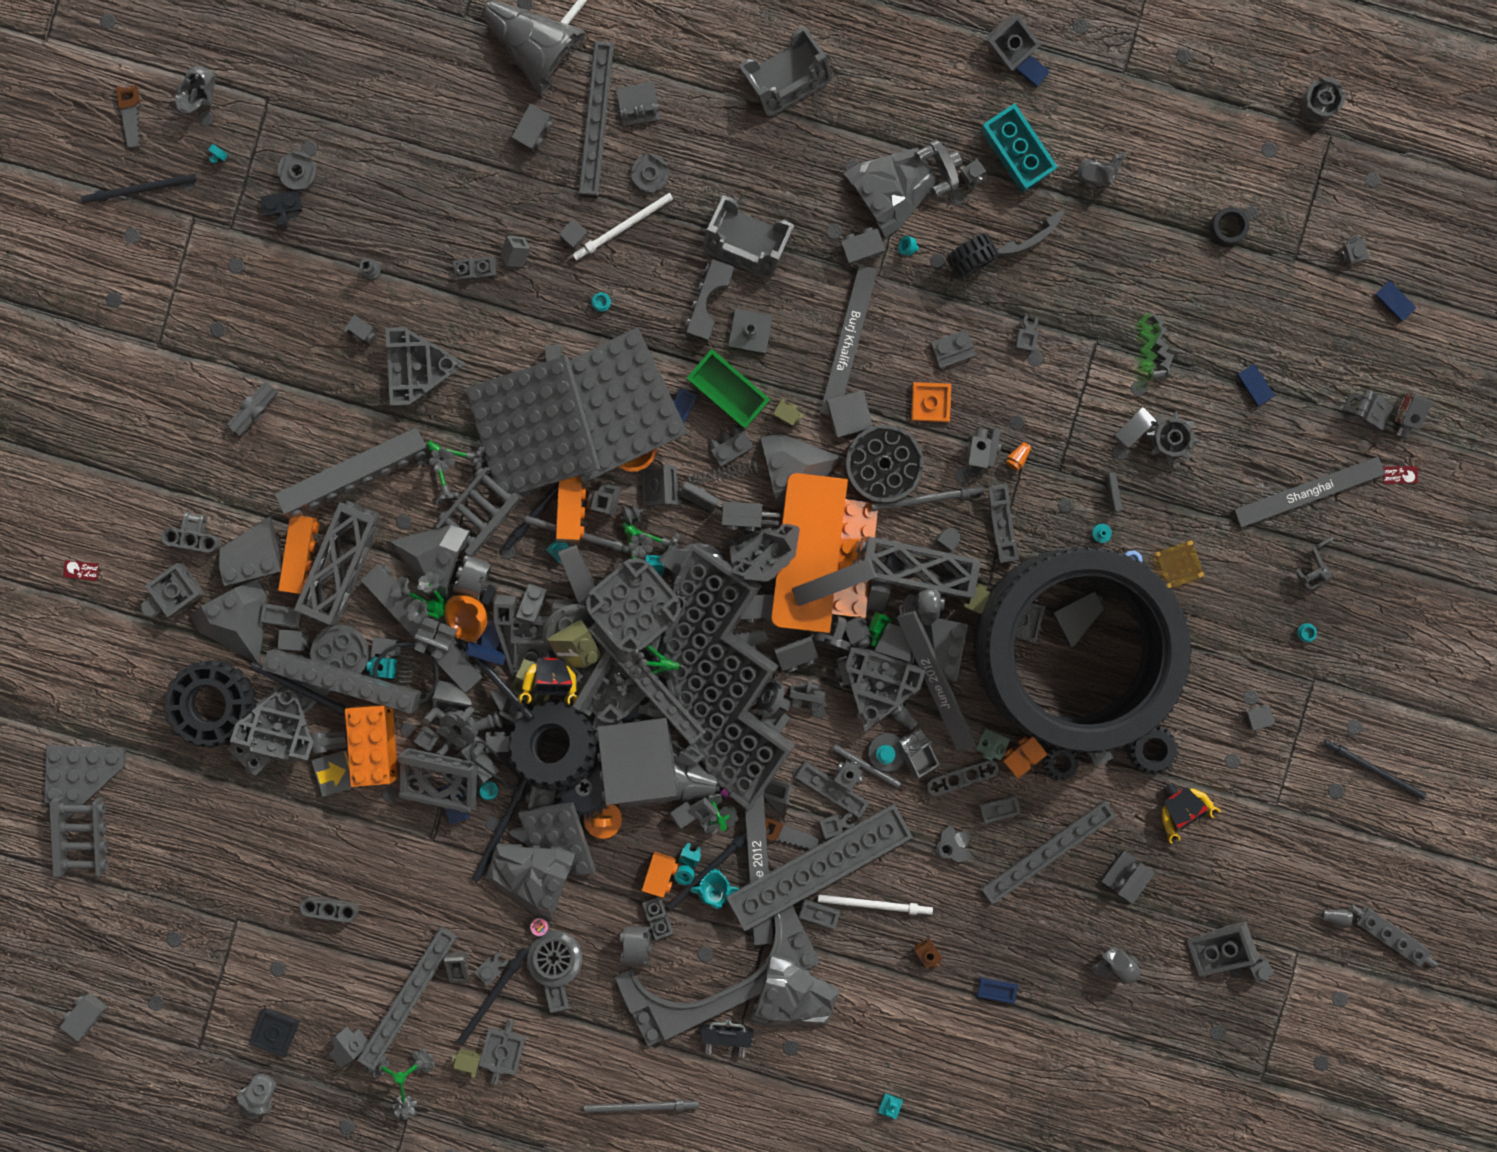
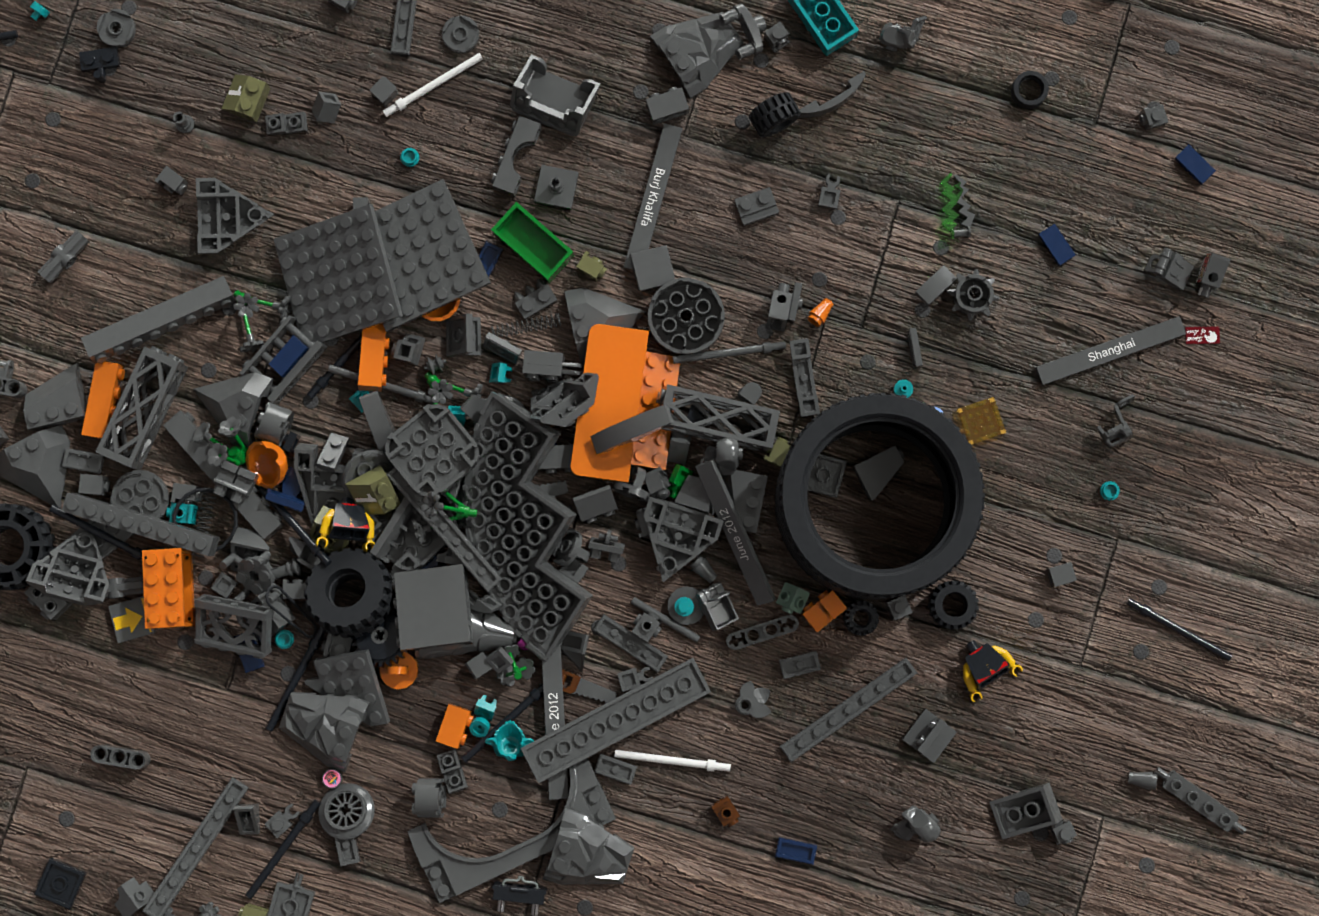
camera: 10 degrees right, 5 degrees down
teal tile [898,236,919,256] -> none
orange tile [911,382,951,423] -> none
none -> olive slope [221,74,271,123]
none -> dark blue tile [269,335,309,377]
none -> teal tile [489,363,512,384]

